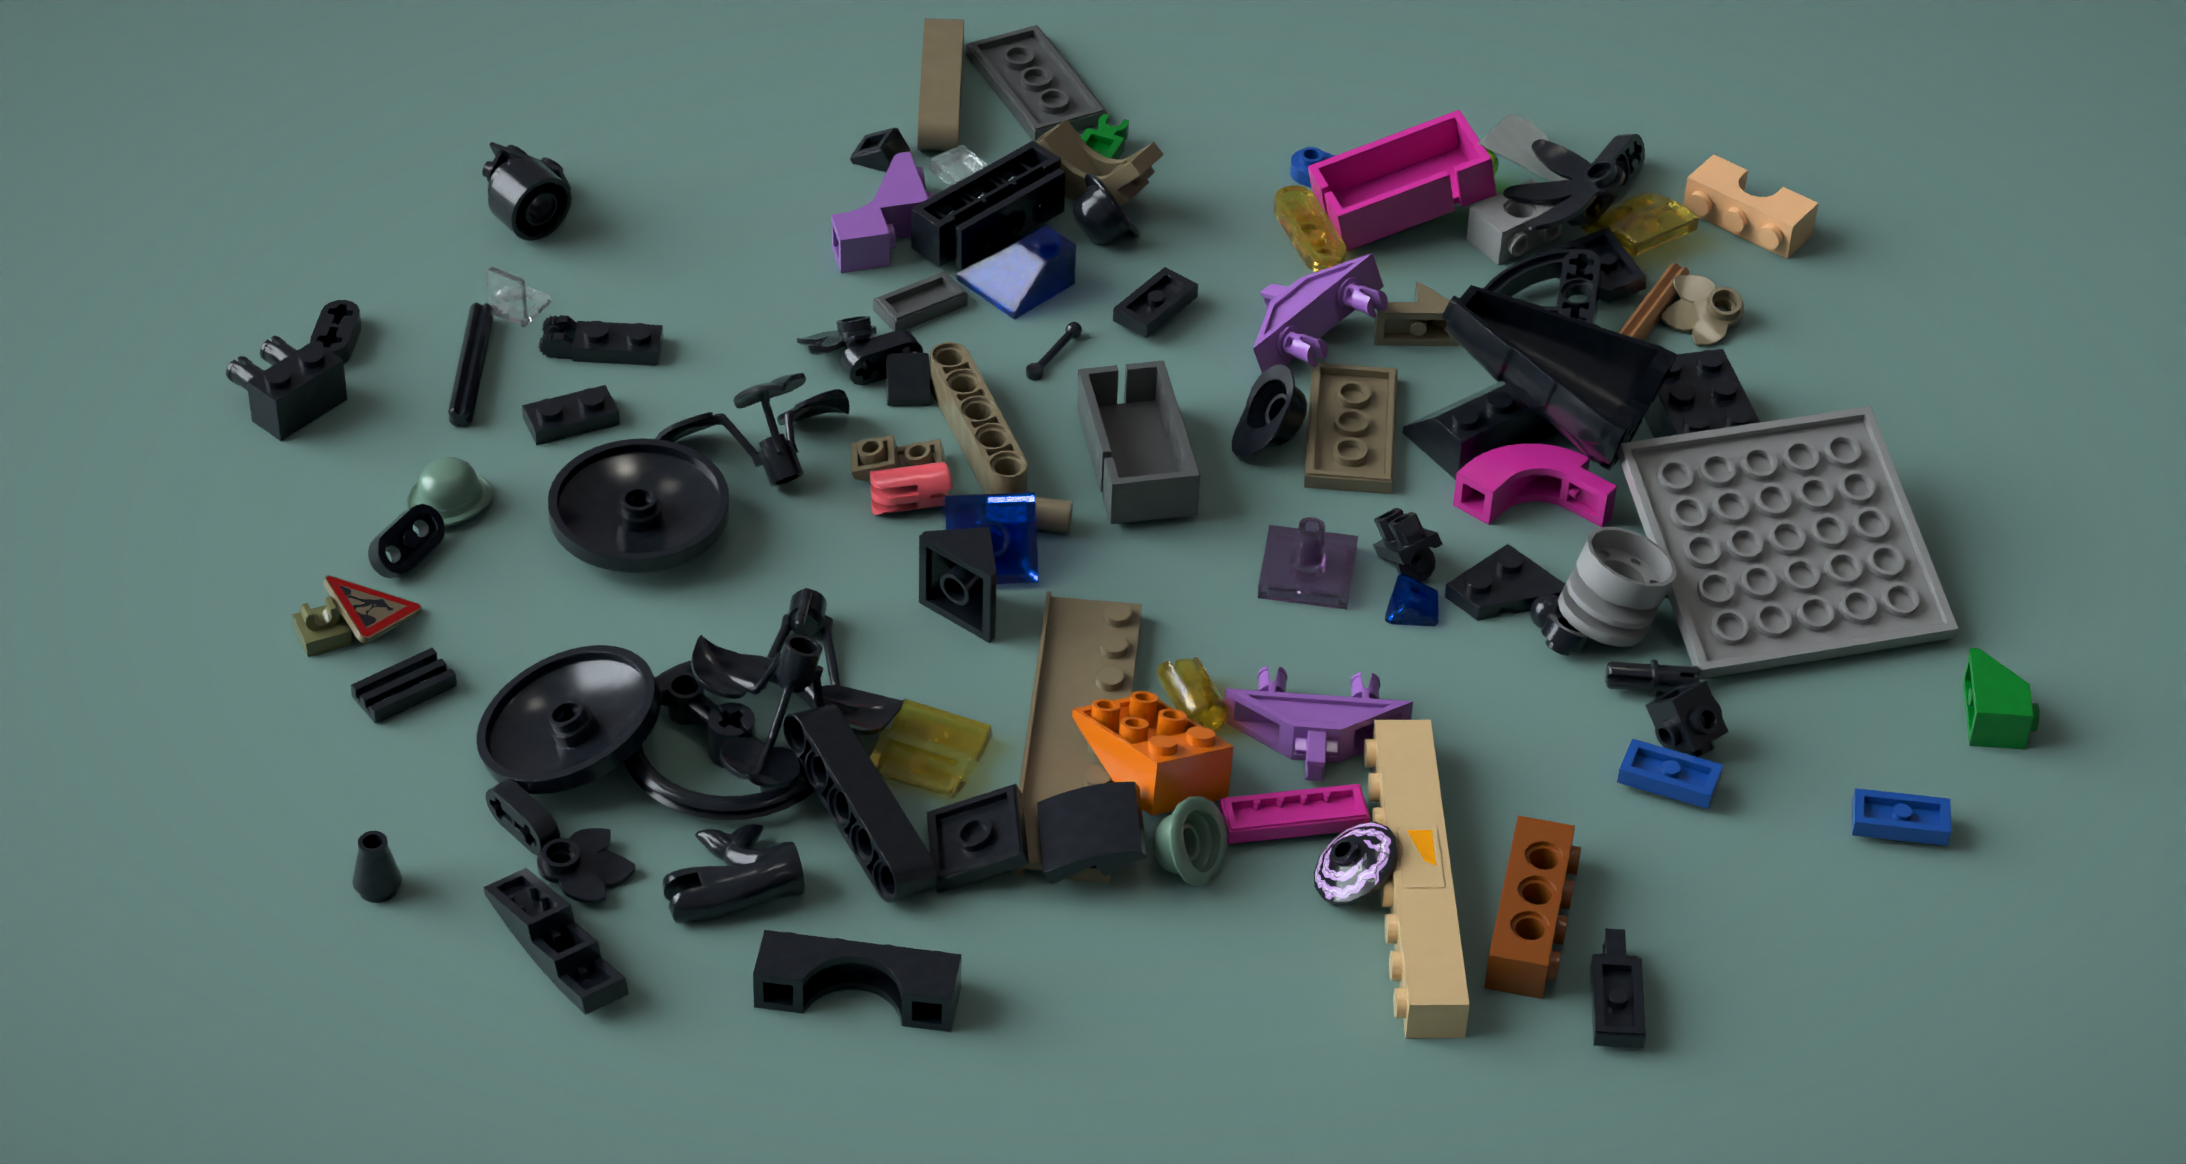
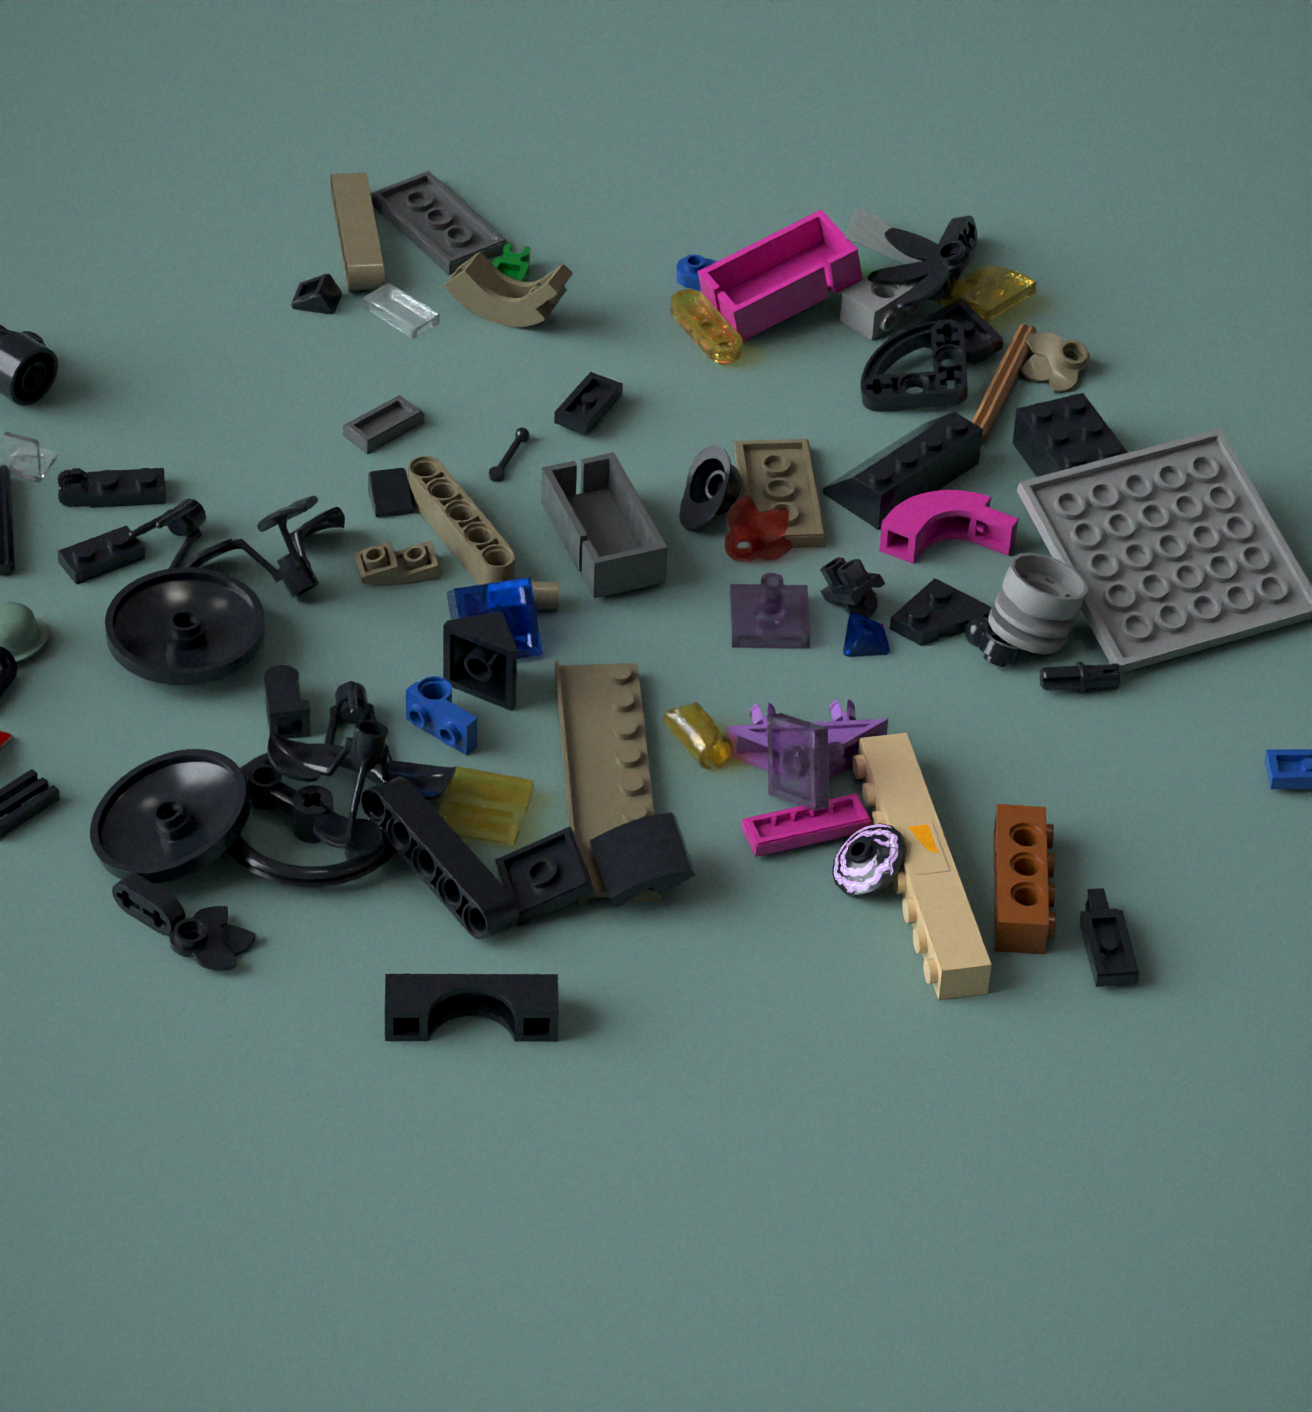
camera: 10 degrees left, 0 degrees up
black cone [353,831,402,903] -> none
black slope [483,868,629,1015] -> none
black piece [662,824,805,923] -> none
black plate [797,316,877,355] -> none
medium lavender arch [831,151,933,273] -> none
black beam [840,329,923,385] -> none
coral arm [870,462,953,515] -> none
black brick [911,141,1065,271] -> none
clear blue slope [957,225,1076,320] -> none
orange slope [1072,691,1234,816] -> none
black hat [1073,173,1140,244] -> none
sand green hat [1153,796,1228,887] -> none
medium lavender connector [1253,253,1388,373] -> none
dark tan slope [1373,282,1459,346] -> none
black cone [1442,285,1678,471] -> none
blue plate [1617,738,1723,809] -> none
black brick [1645,681,1729,757] -> none
light nougat arch [1682,154,1819,259] -> none
none -> black plant [129,498,206,569]
none -> black leg [264,665,311,739]
none -> blue plate [406,676,477,756]
none -> clear red plate [724,495,793,562]
none -> clear purple tile [767,713,845,811]

